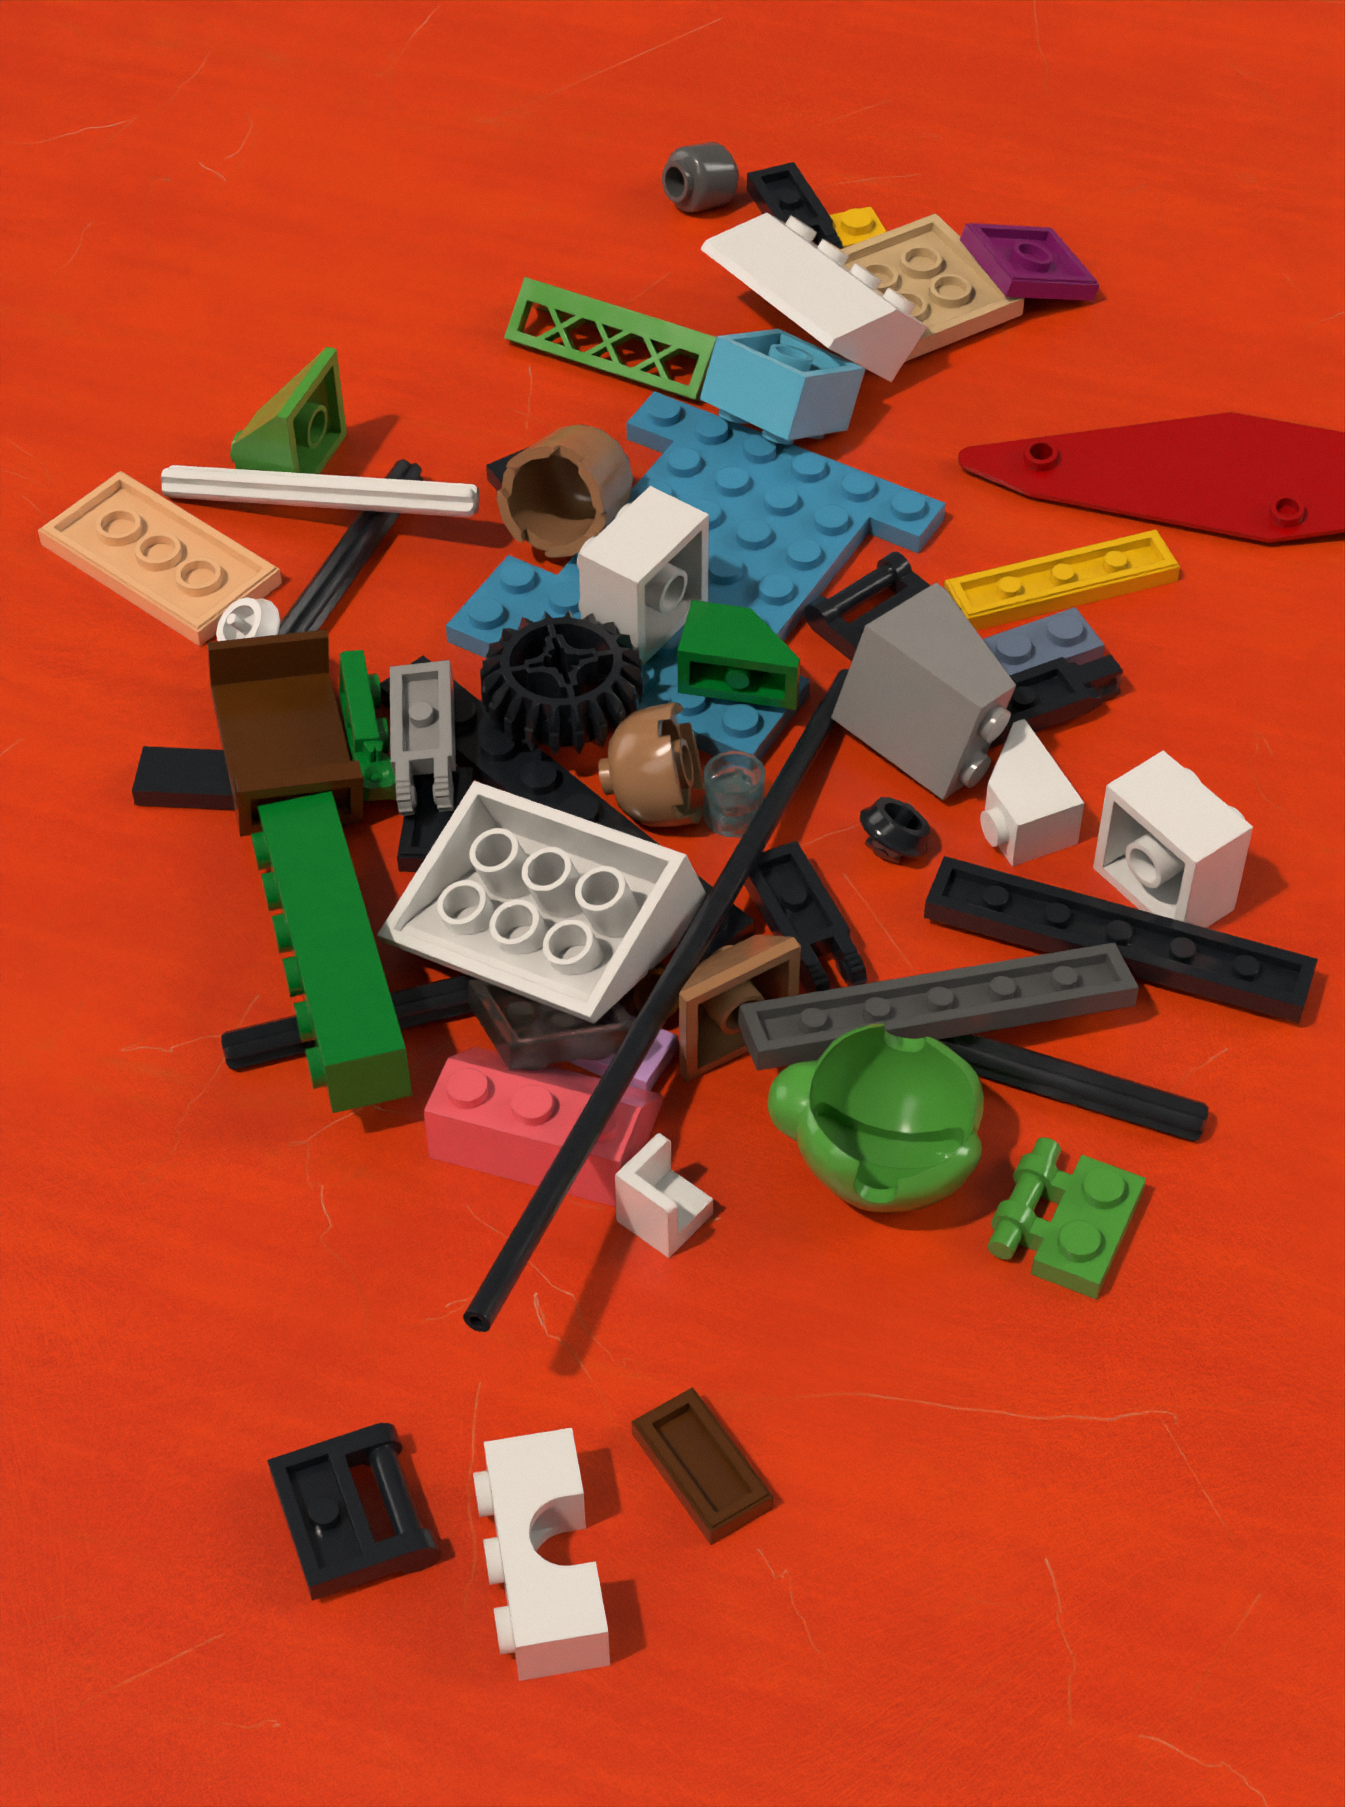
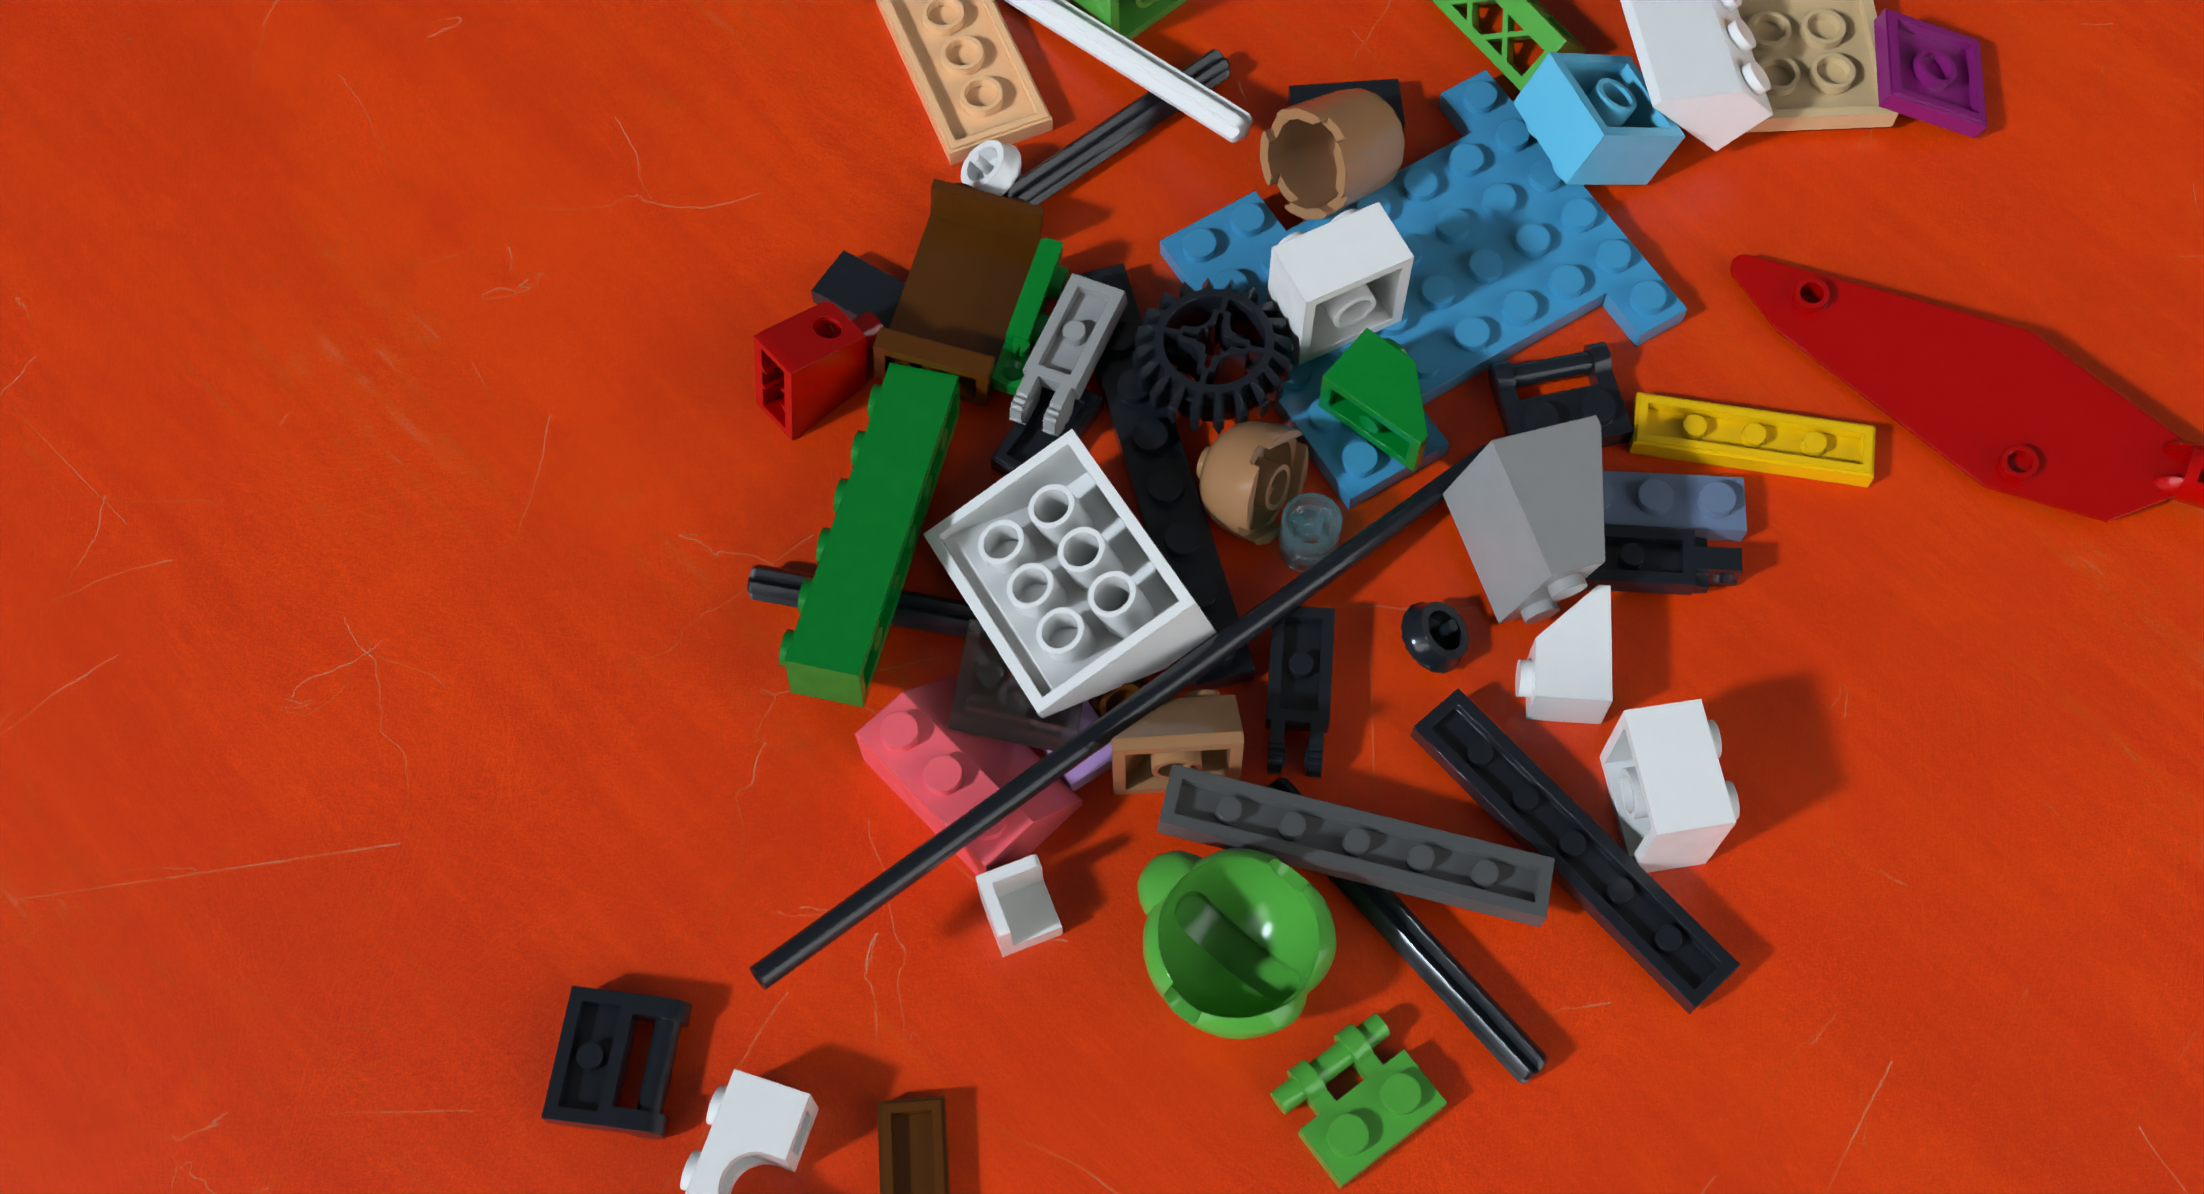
camera: 30 degrees right, 15 degrees up
none -> red torso [754,301,884,441]

